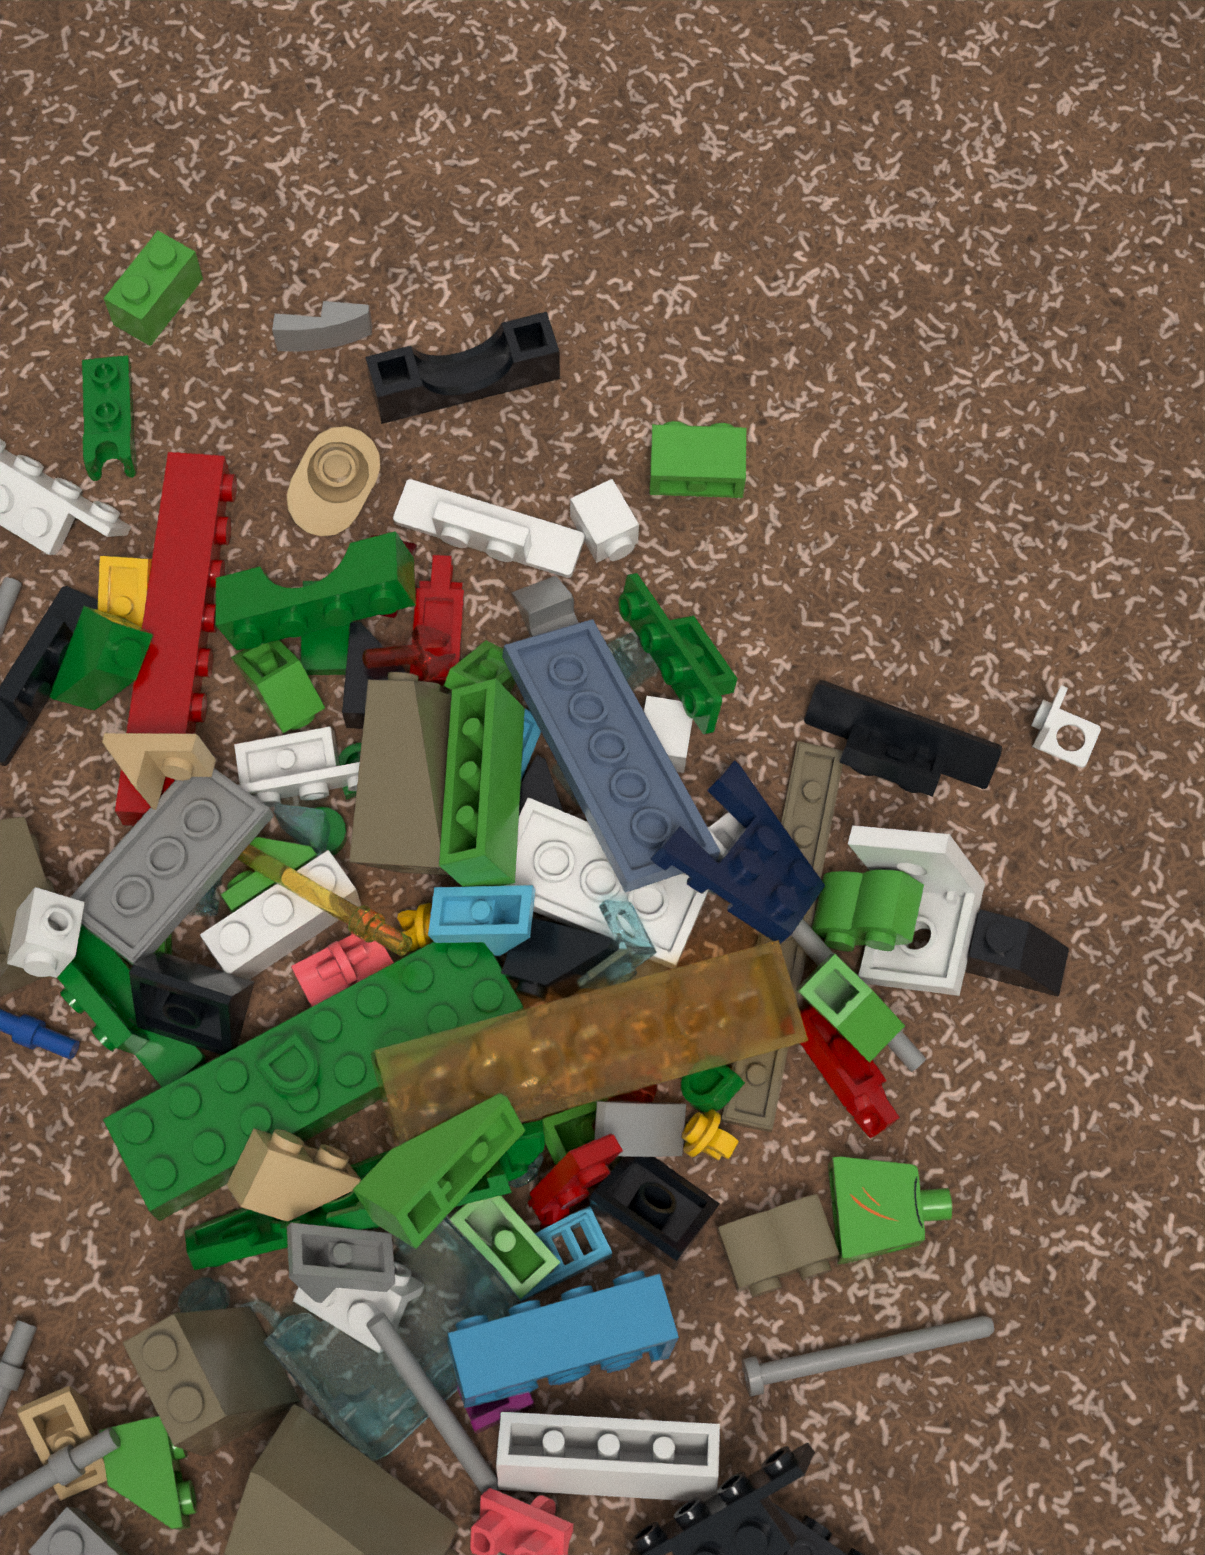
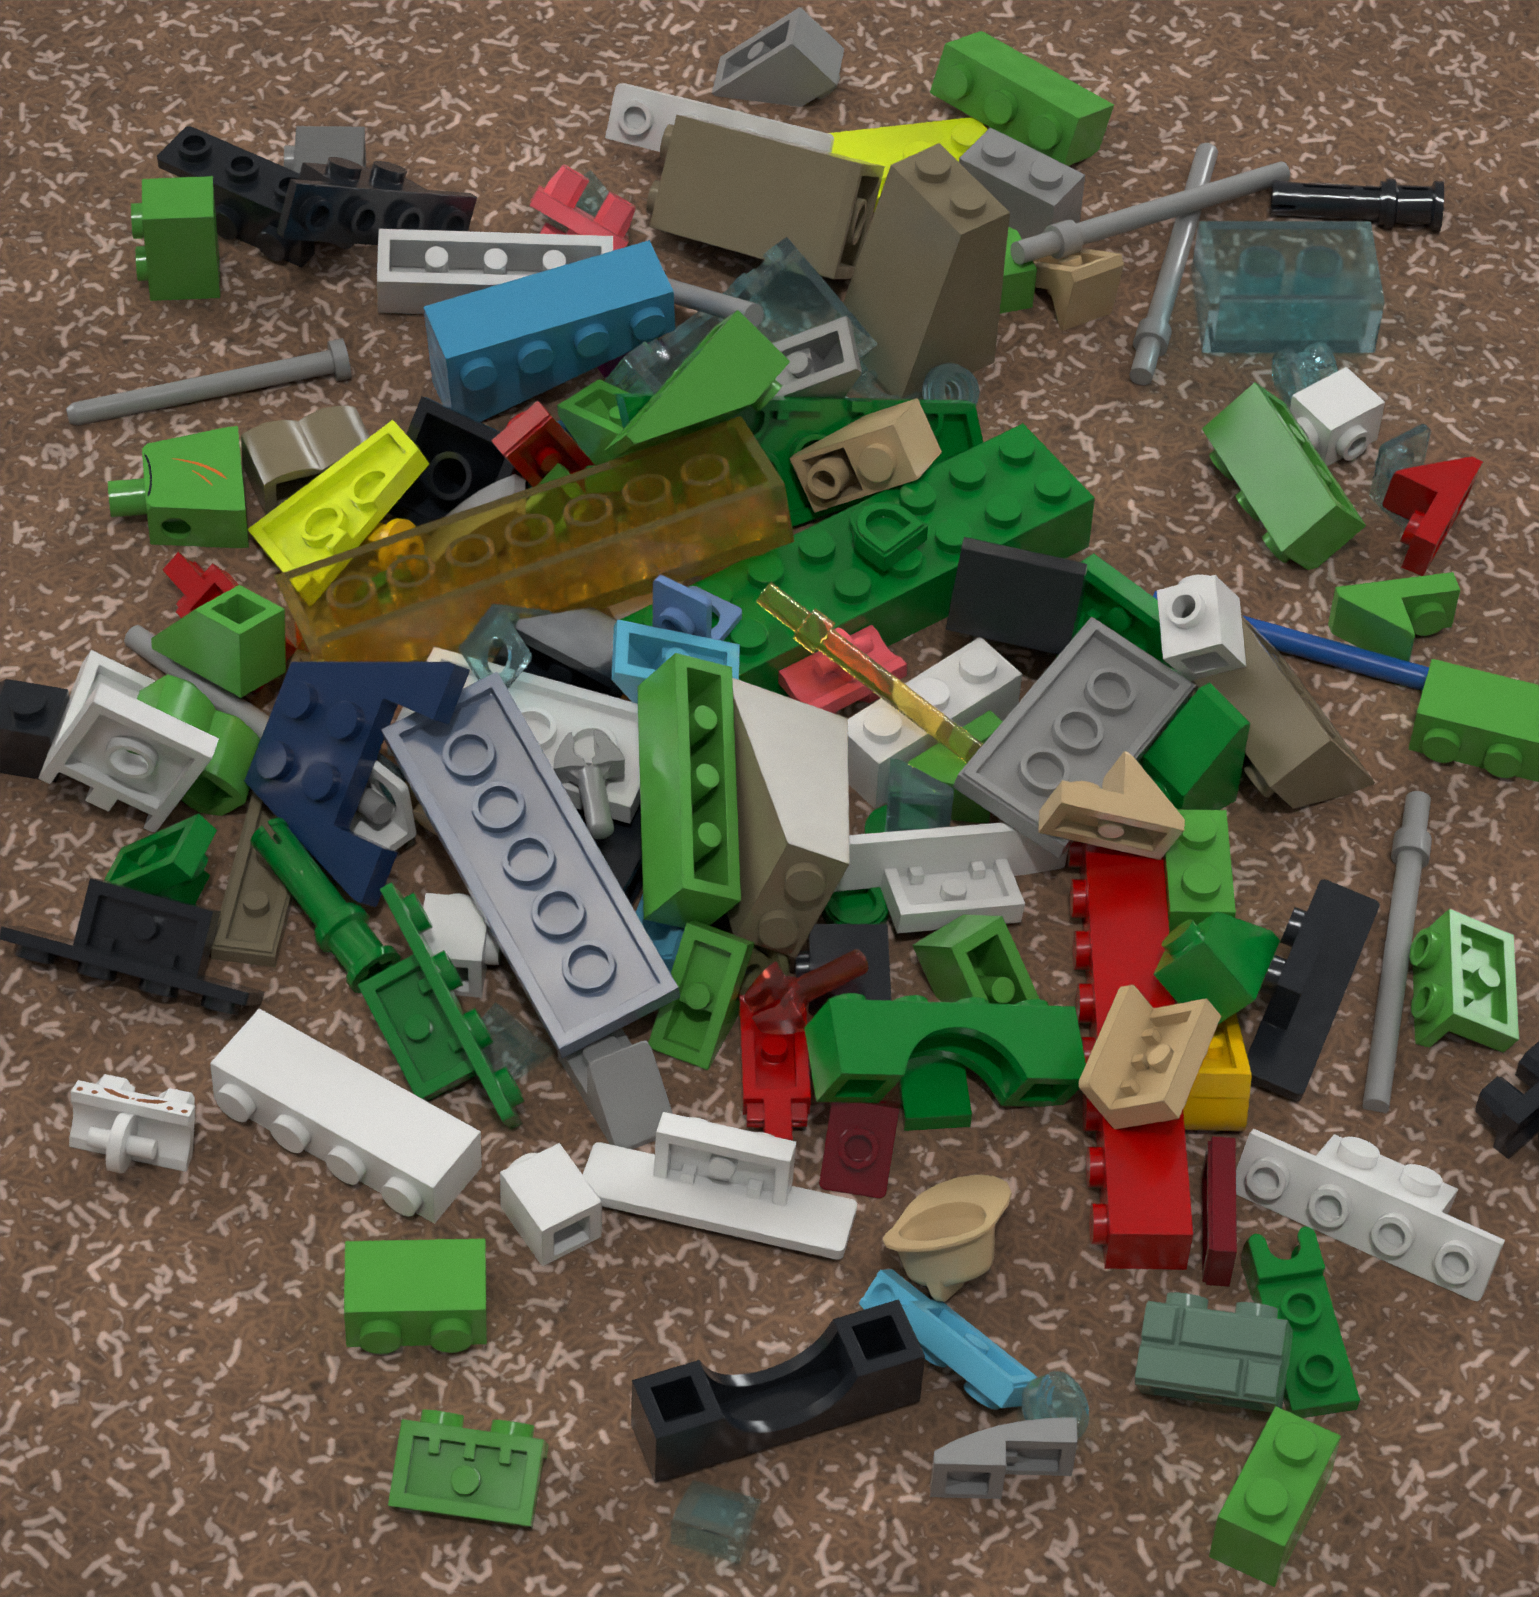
camera: 175 degrees right, 20 degrees down
none -> white hips [69,1074,195,1173]
none -> green slope [104,814,217,904]
none -> bright green brick [131,176,220,301]
none -> white brick [210,1009,482,1224]
none -> neon yellow wing [247,420,429,605]
none -> green pin [250,818,401,993]
none -> bright green bracket [388,1409,549,1528]
none -> light grey bar [553,729,625,839]
none -> medium blue bracket [652,575,742,641]
none -> clear light blue slope [671,1480,761,1564]
none -> medium azure hinge [859,1269,1042,1410]
none -> clear light blue tile [1022,1371,1089,1439]
none -> tan bracket [1079,985,1221,1129]
none -> sand green brick [1135,1292,1293,1412]
none -> green slope [1142,682,1250,810]
none -> bright green brick [1163,809,1236,933]
none -> dark red tile [1201,1136,1237,1287]

